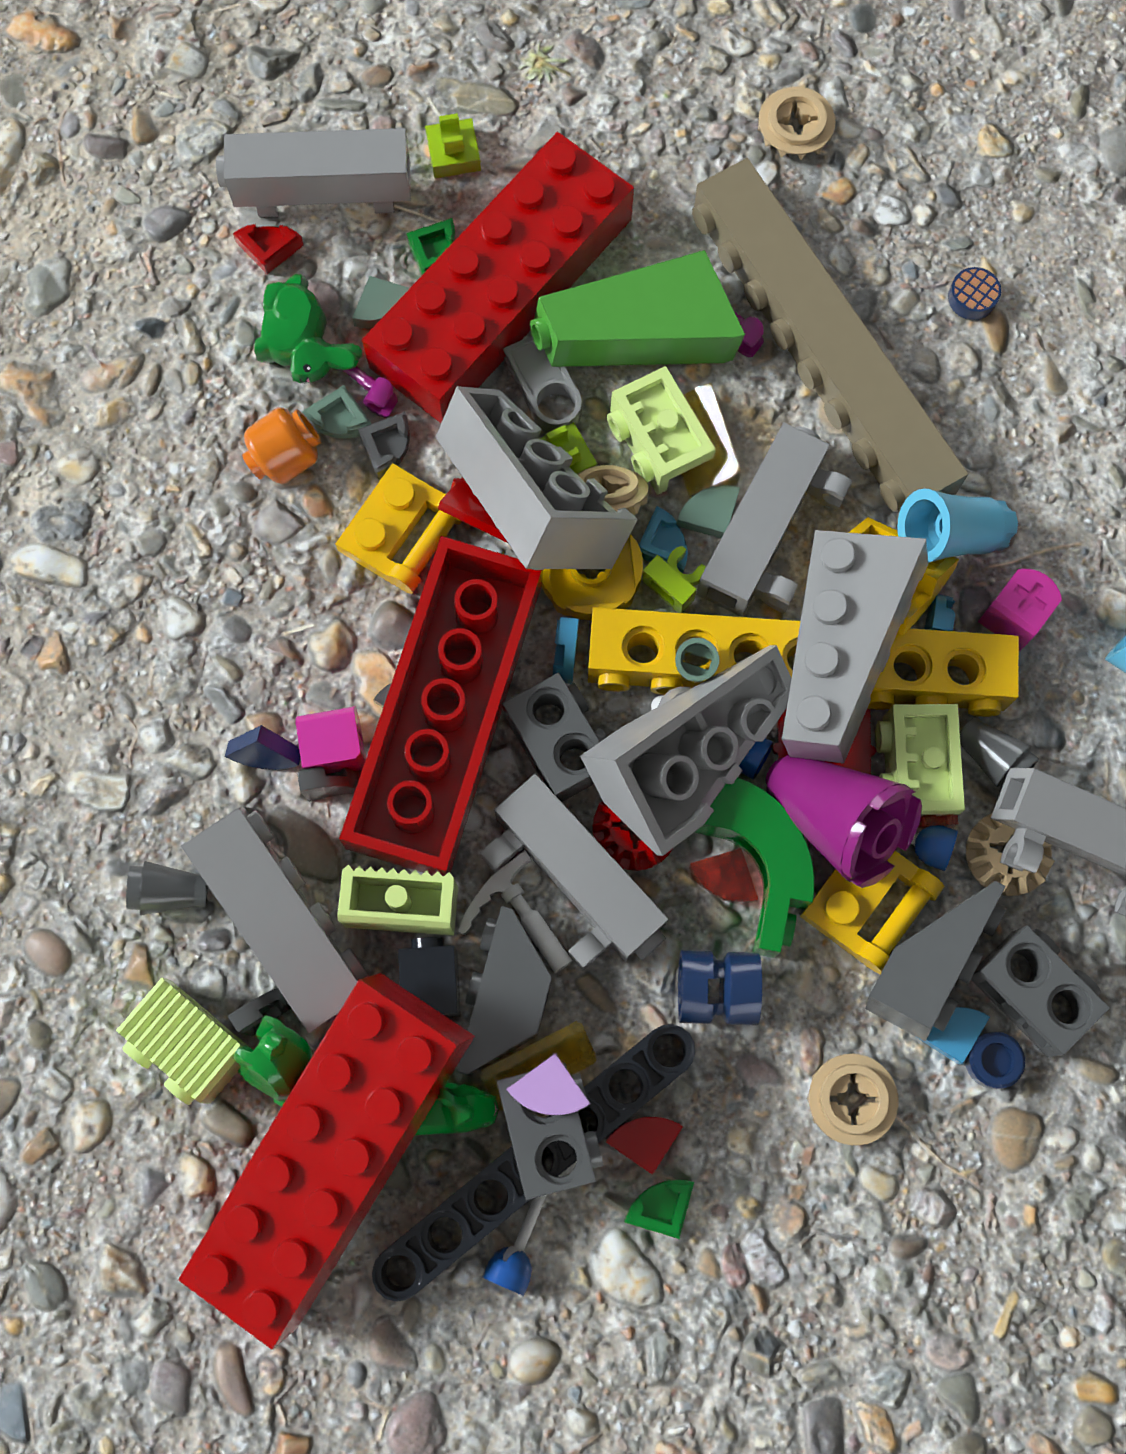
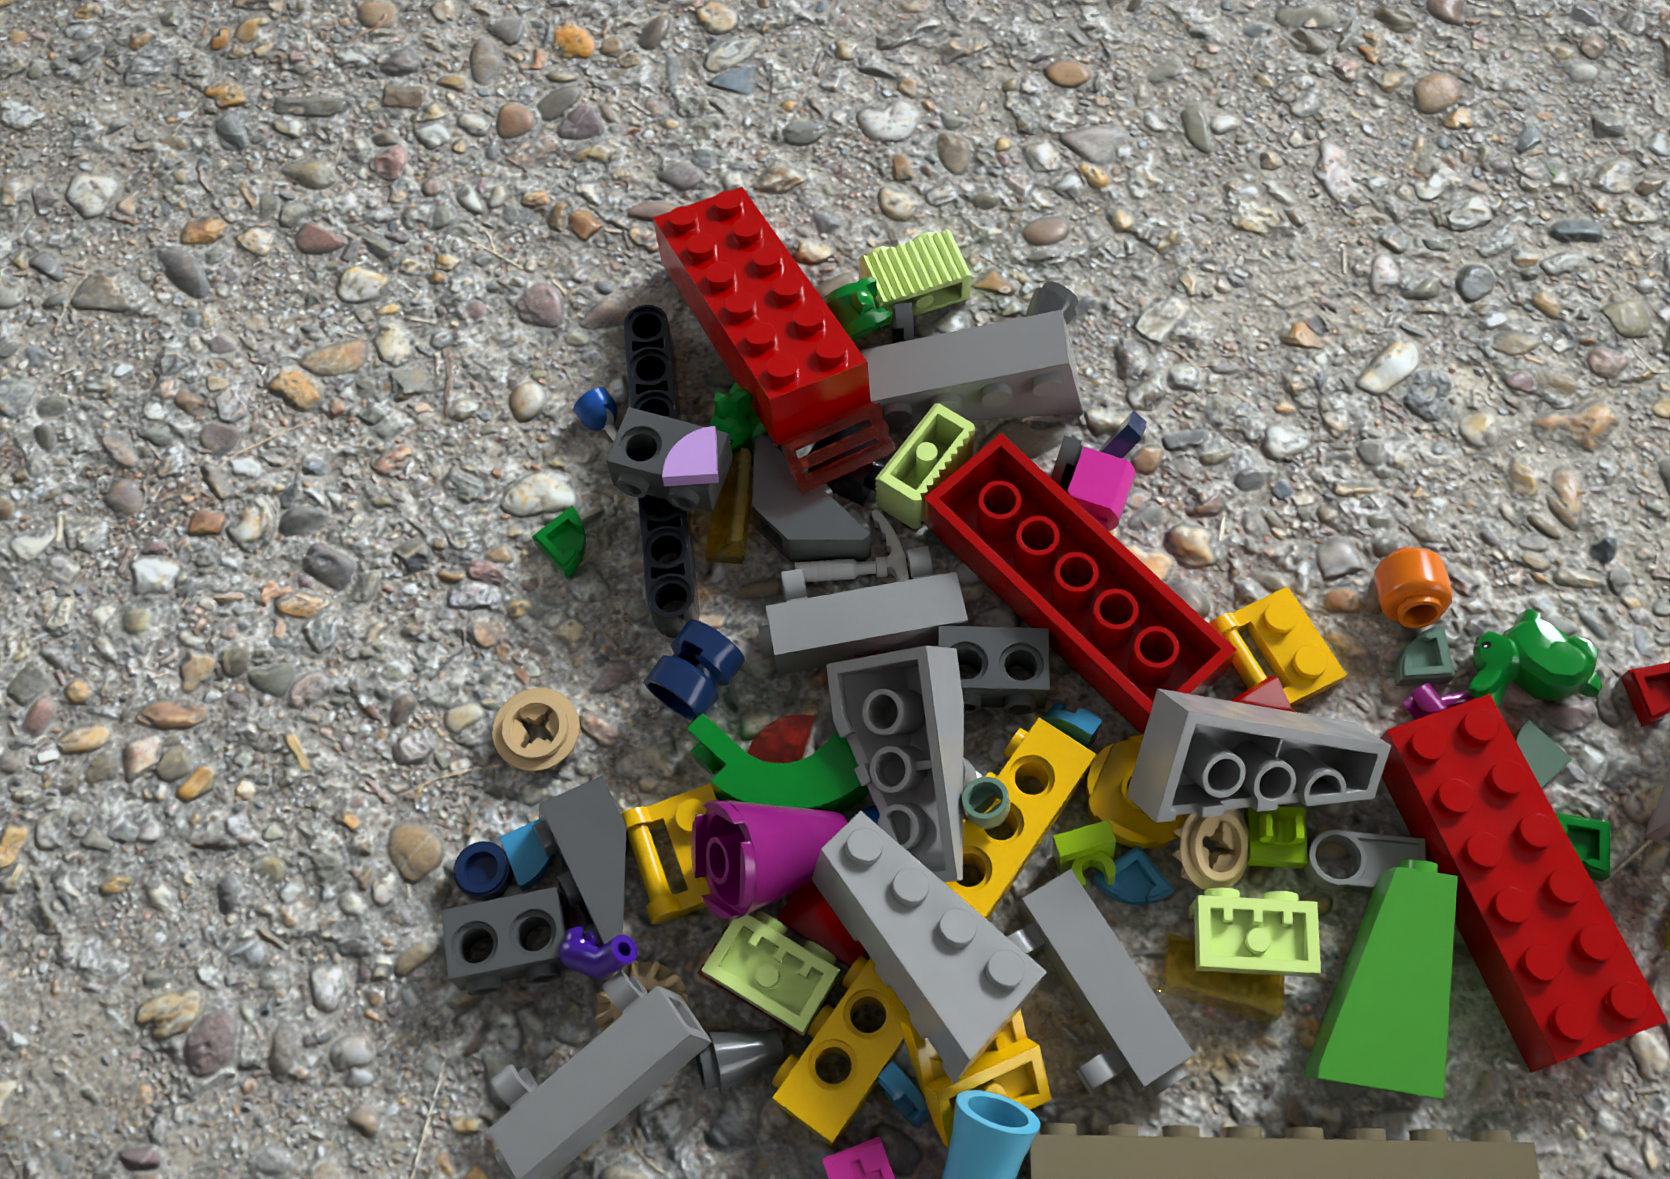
camera: 125 degrees right, 10 degrees down
dark grey tile [358,412,410,480] -> none
red tile [605,1117,683,1175] -> none
sand green tile [676,485,740,538] -> none
magenta hand [734,311,764,358] -> none
blue hinge [911,825,958,871] -> none
none -> dark purple arm [559,927,637,980]
none -> clear red tile [779,401,897,493]

